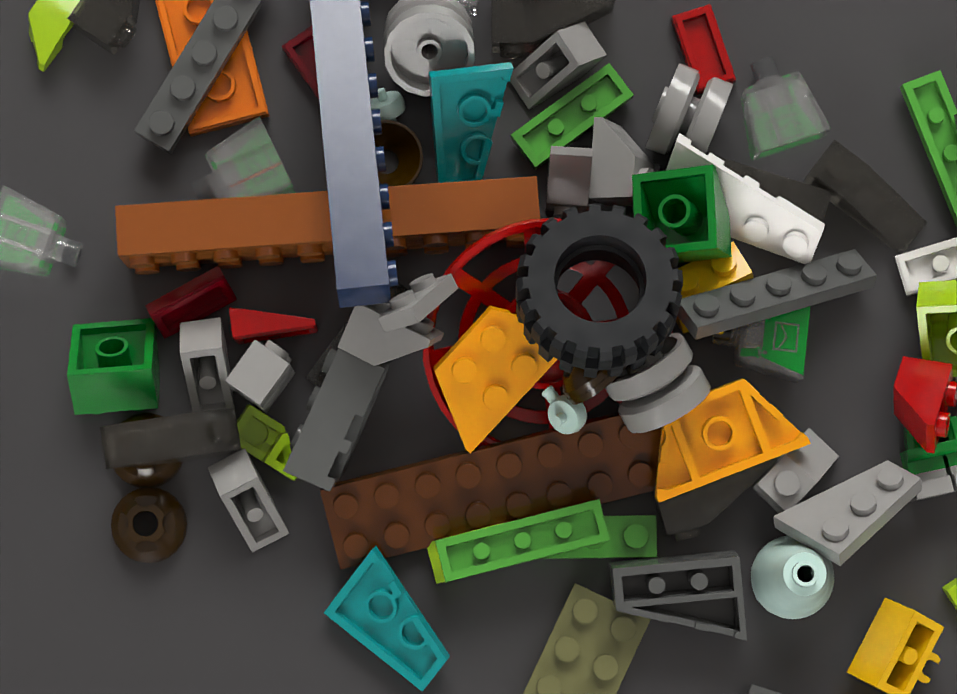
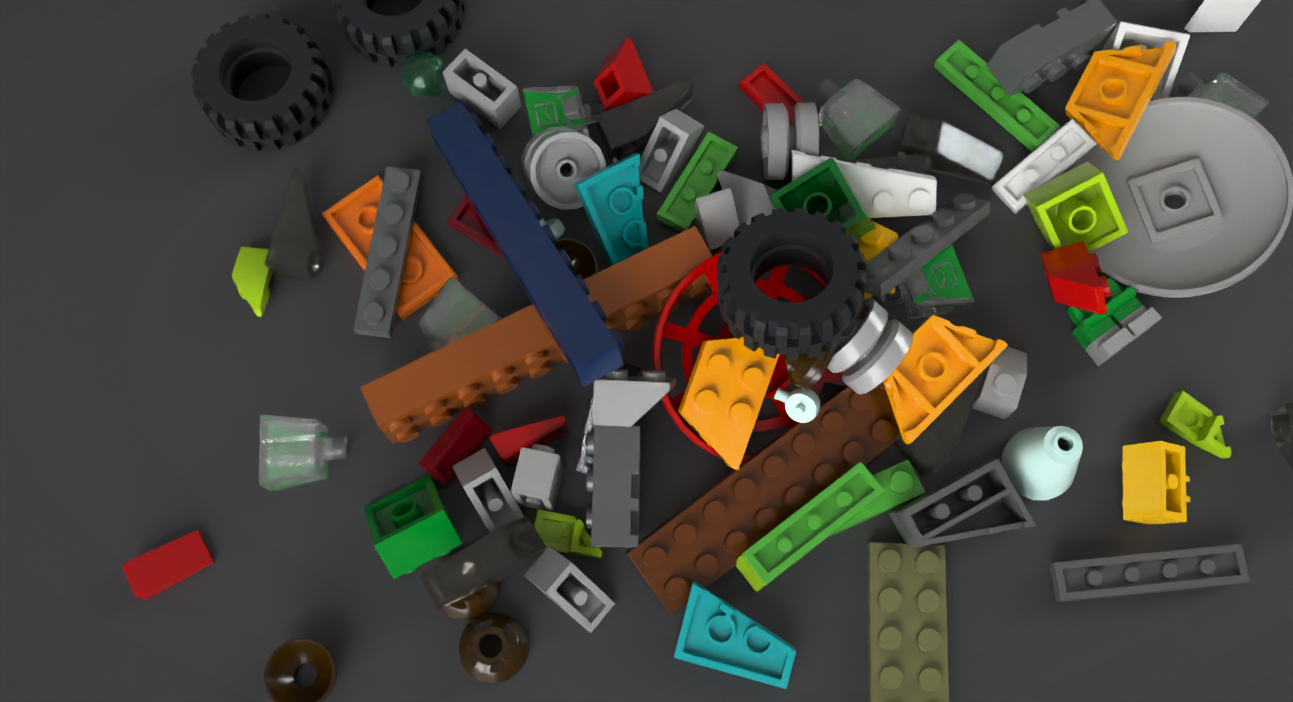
camera: 20 degrees left, 10 degrees down
light grey plate [378,273,458,333] -> none
light grey wing [773,460,922,566] -> none

